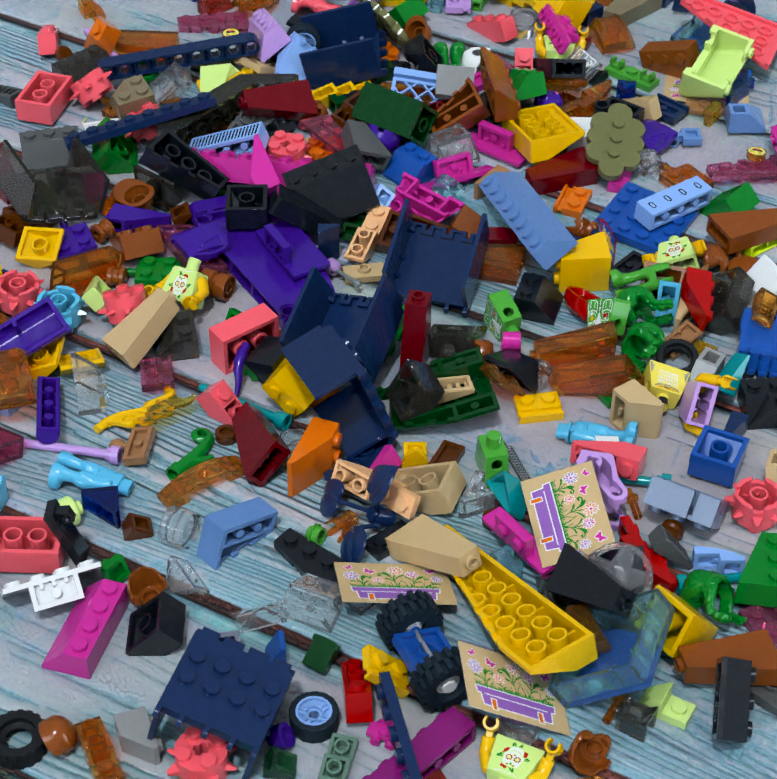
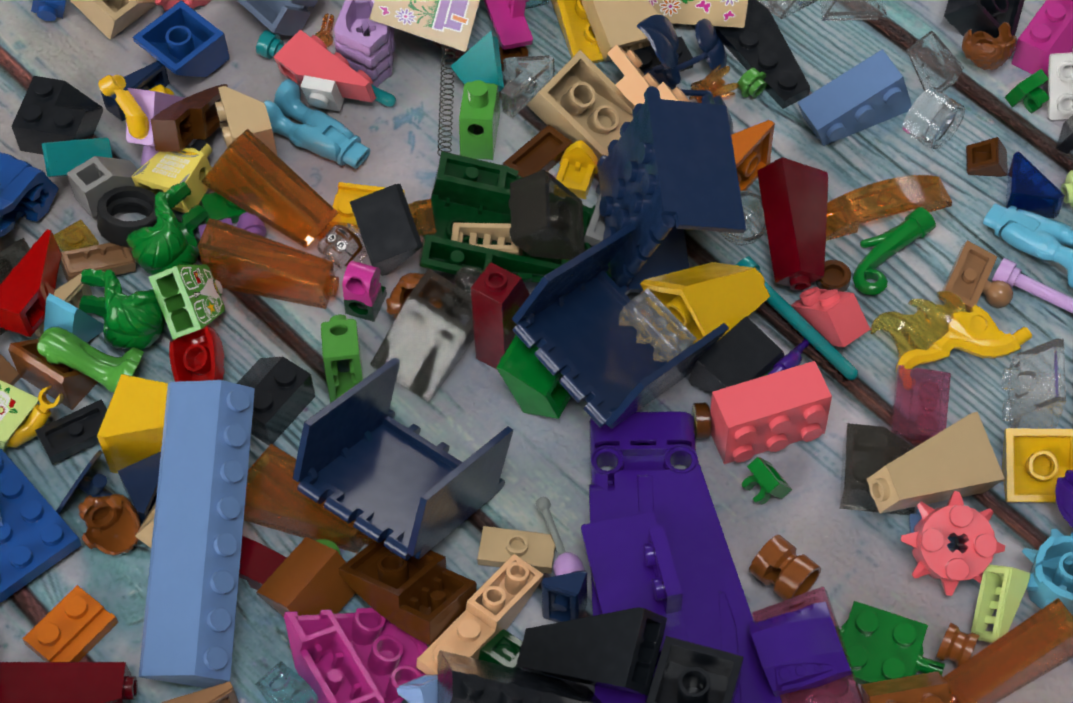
camera: 160 degrees left, 15 degrees up
torso [144,257,209,310] -> none
none -> reddish brown slope [150,84,228,152]

